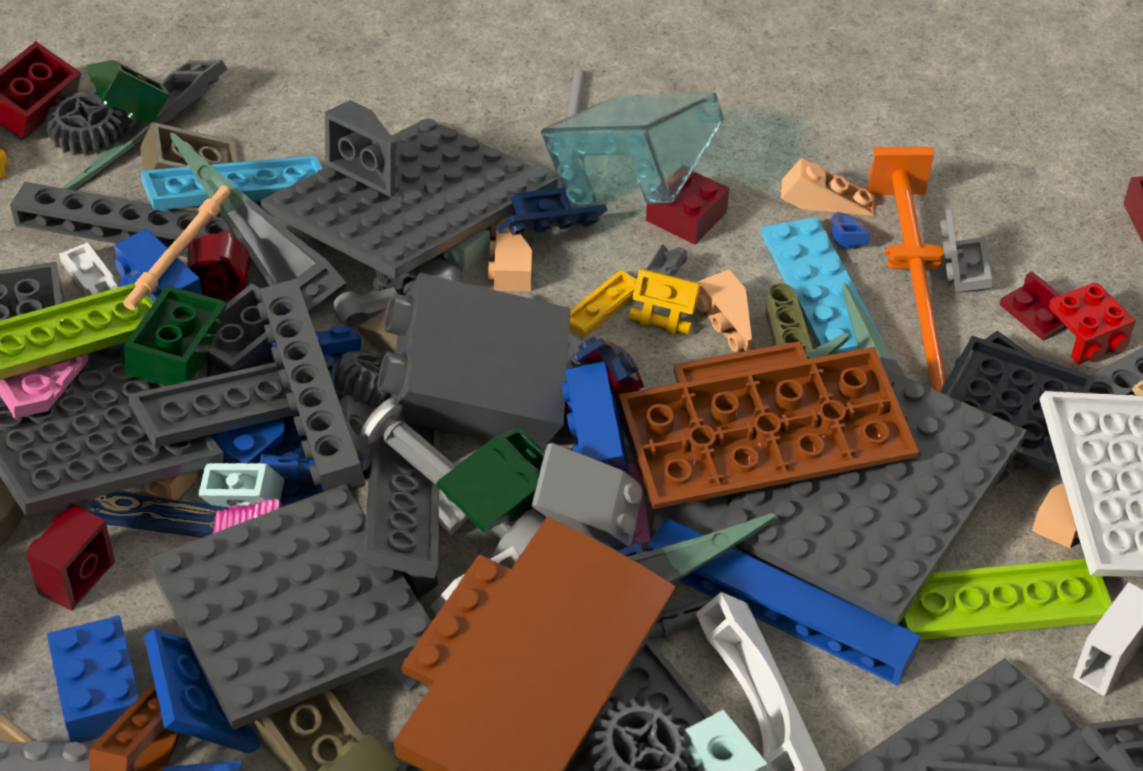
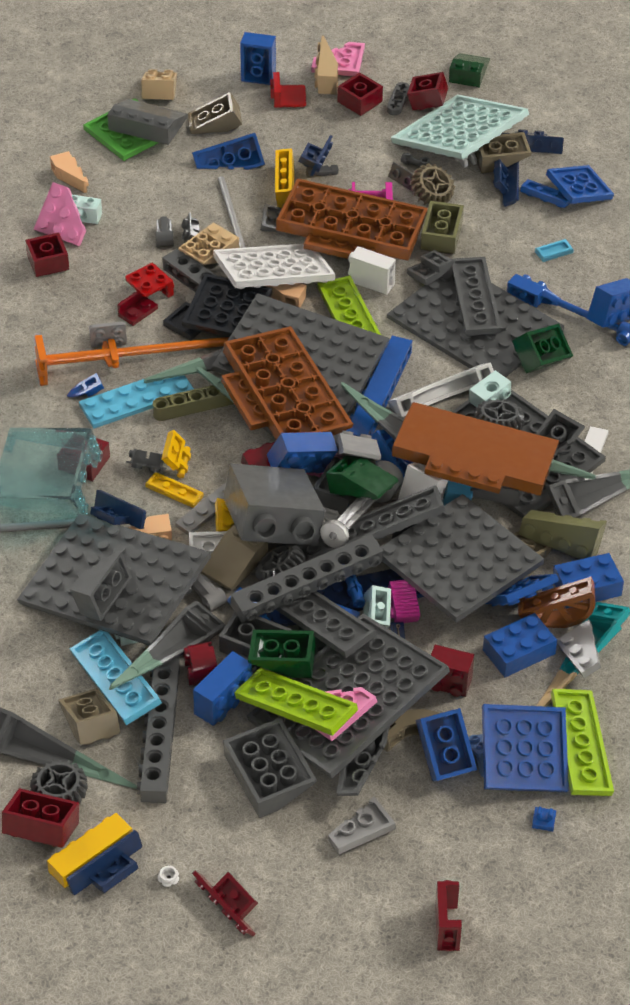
camera: 100 degrees left, 0 degrees up
white hinge [59,242,118,296] -> none
dark green slope [85,60,170,123] -> none
light nougat bar [123,186,231,310] -> none
dark blue bracket [573,337,639,387] -> none
light nougat slope [696,269,752,352] -> none
light nougat slope [781,158,874,216] -> none

